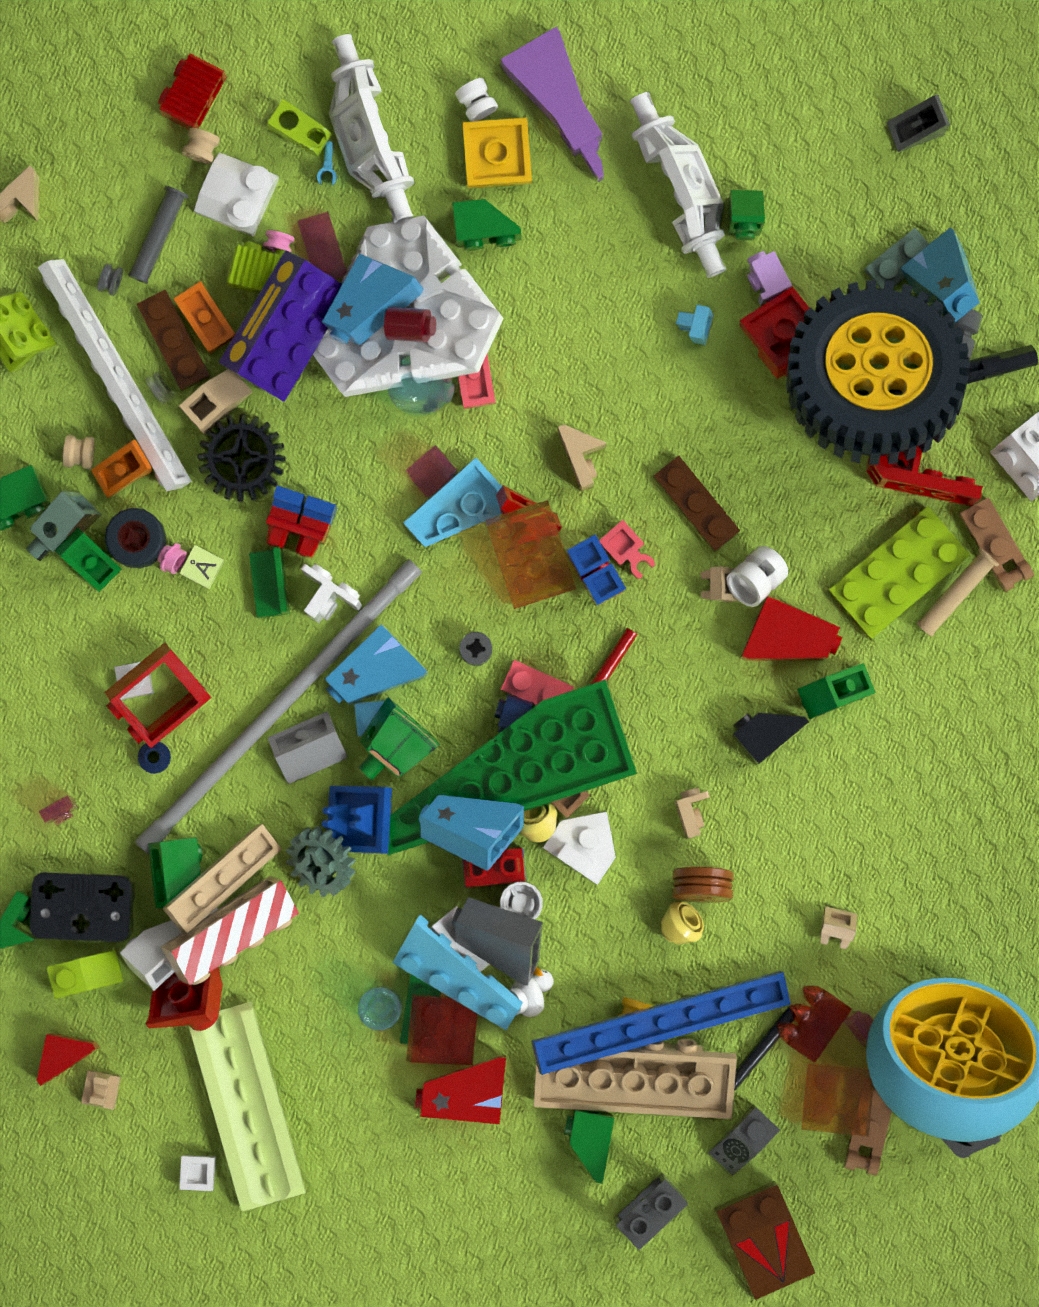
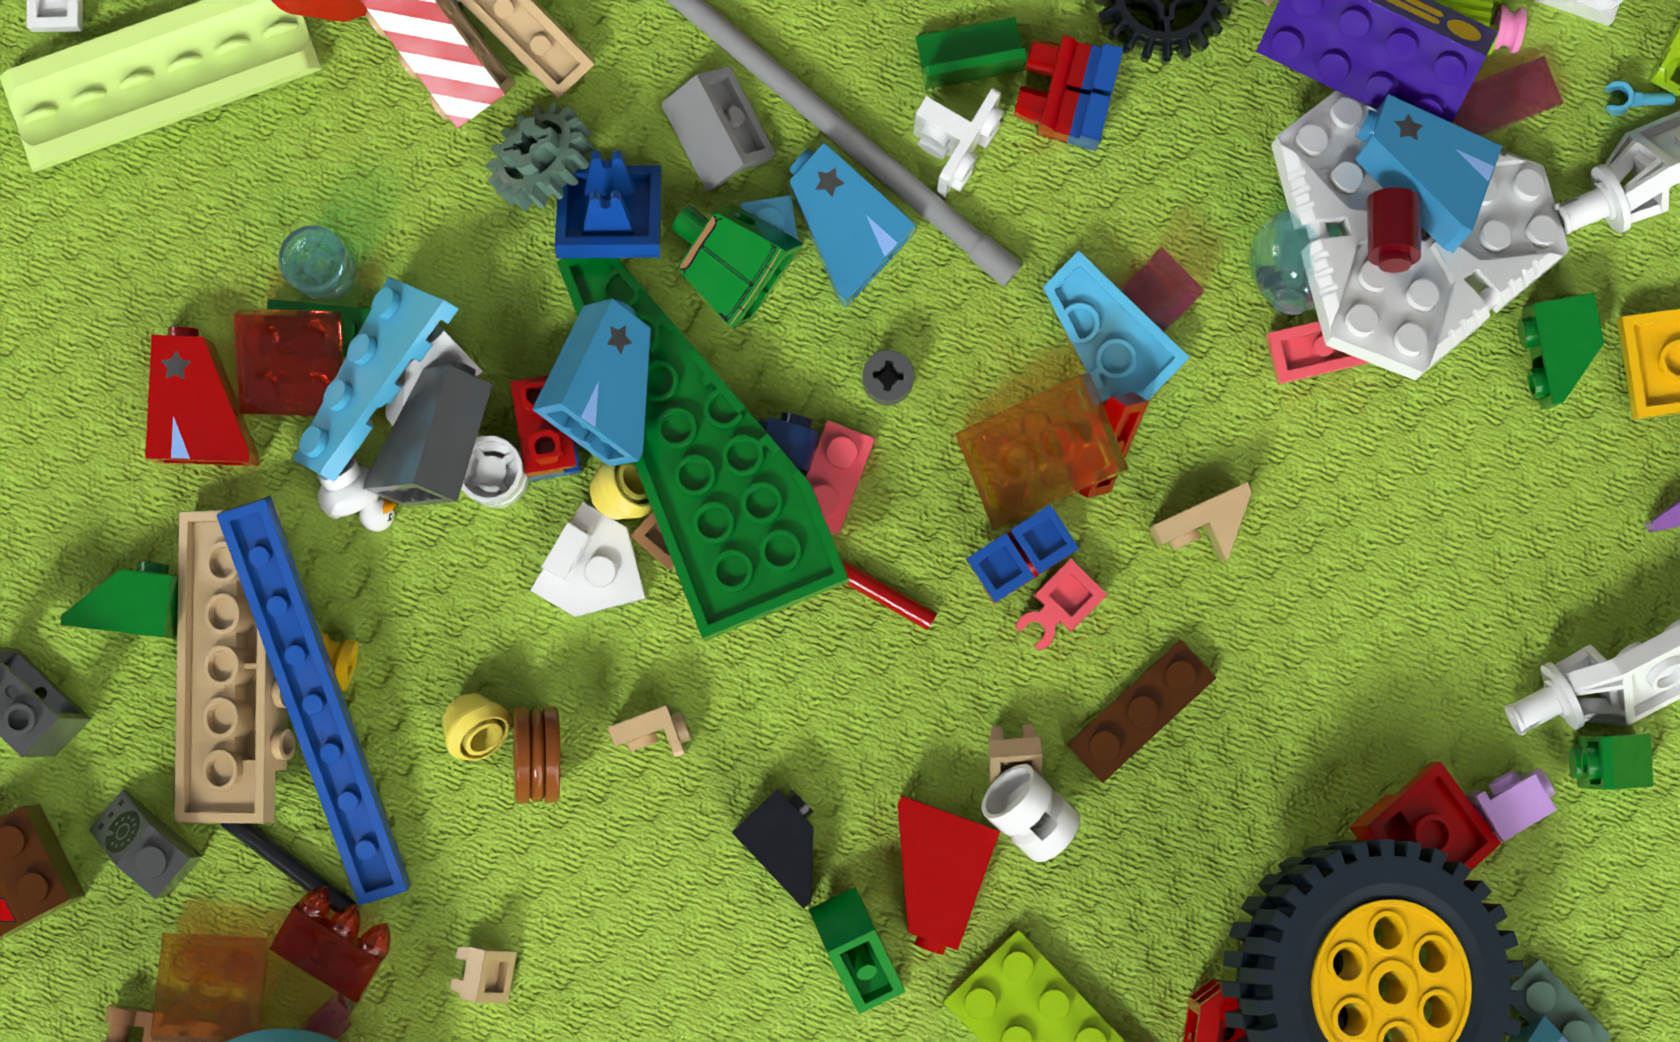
camera: 85 degrees right, 0 degrees up
medium azure tile [676,305,714,346] -> none

